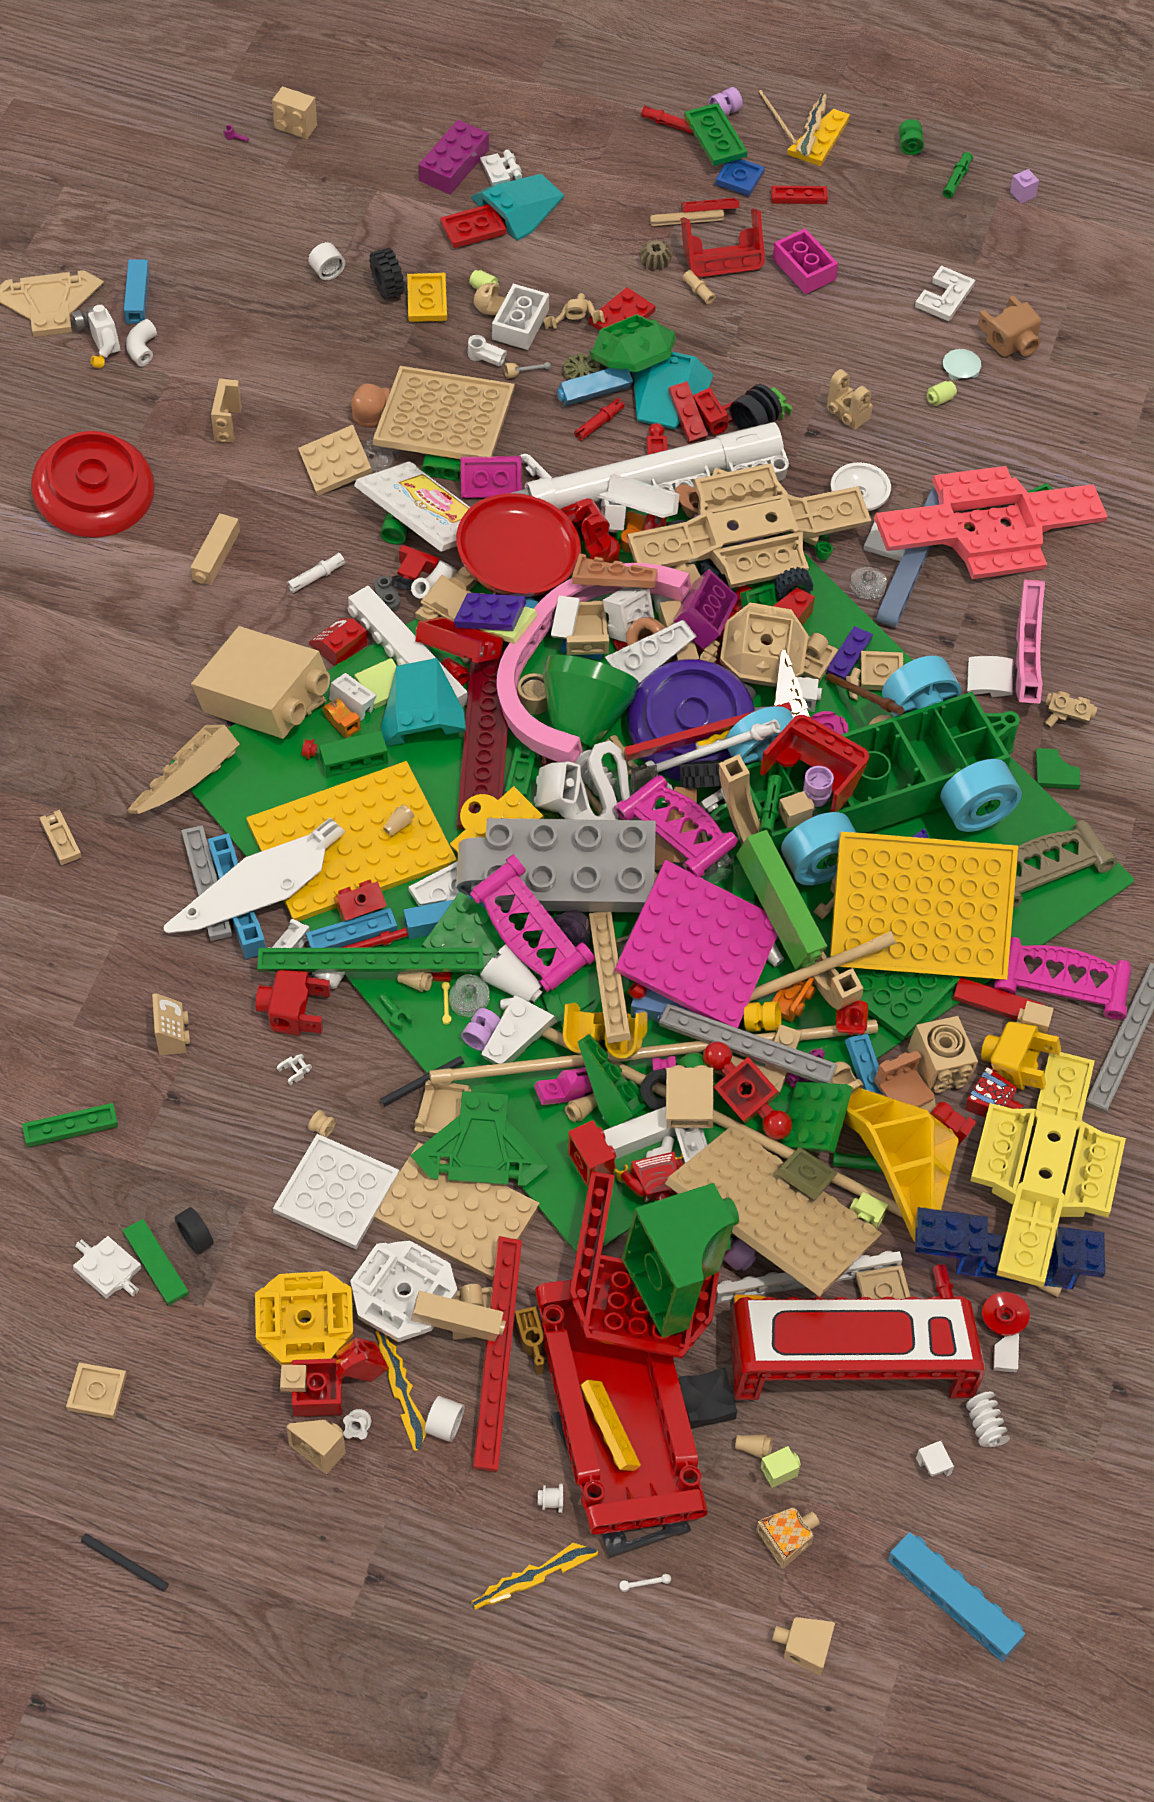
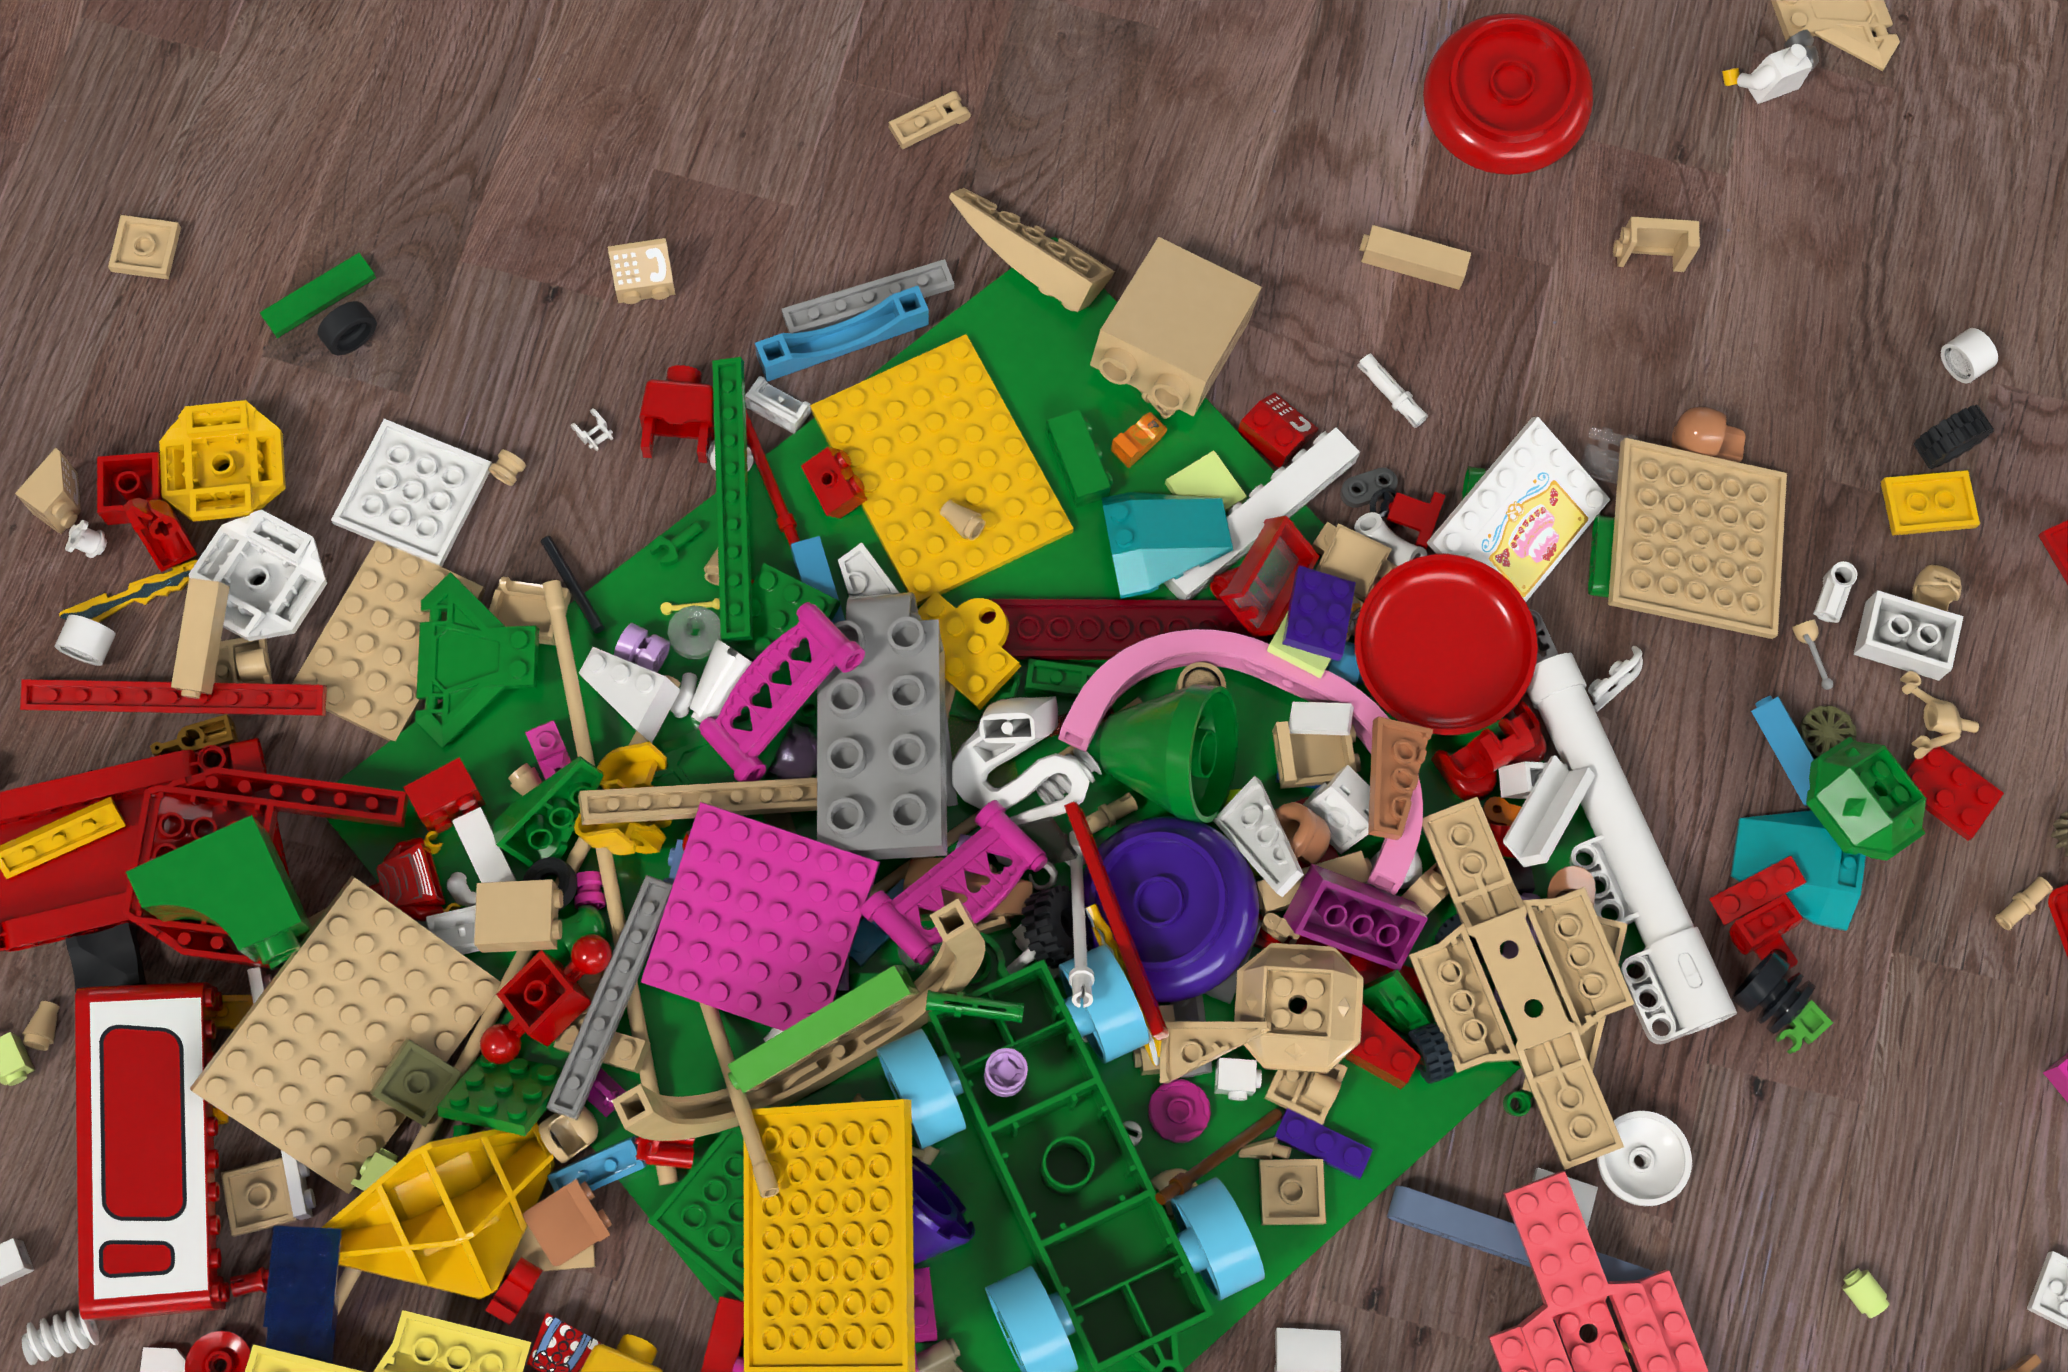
camera: 80 degrees right, 15 degrees up
green plate [22,1103,118,1148] -> none
white plate [73,1236,141,1299] -> none
dark azure brick [124,260,150,324] -> none
white cylinder [126,319,157,366] -> none
white wing [164,817,345,933] -> none
tan plate [280,1365,307,1392] -> none
tan plate [298,425,373,496] -> none
red plate [302,739,318,760] -> none
dark azure plate [306,908,397,948] -> none
white hinge [329,673,376,721] -> none
dark pink tile [461,456,522,498] -> none
yellowish green brick [469,270,499,289] -> none
red pin [574,398,625,441] -> none
red plate [647,423,667,455] -> none
yellow wheel [744,1001,782,1032] -> none
red windscreen [760,714,869,812] -> none
orange bracket [772,973,816,1022] -> none
tan brick [778,791,815,829] -> none
tan brick [827,369,873,430] -> none
clear piece [850,566,887,599] -> none
tan brick [907,1016,978,1093] -> none
light aqua dish [943,349,981,380] -> none

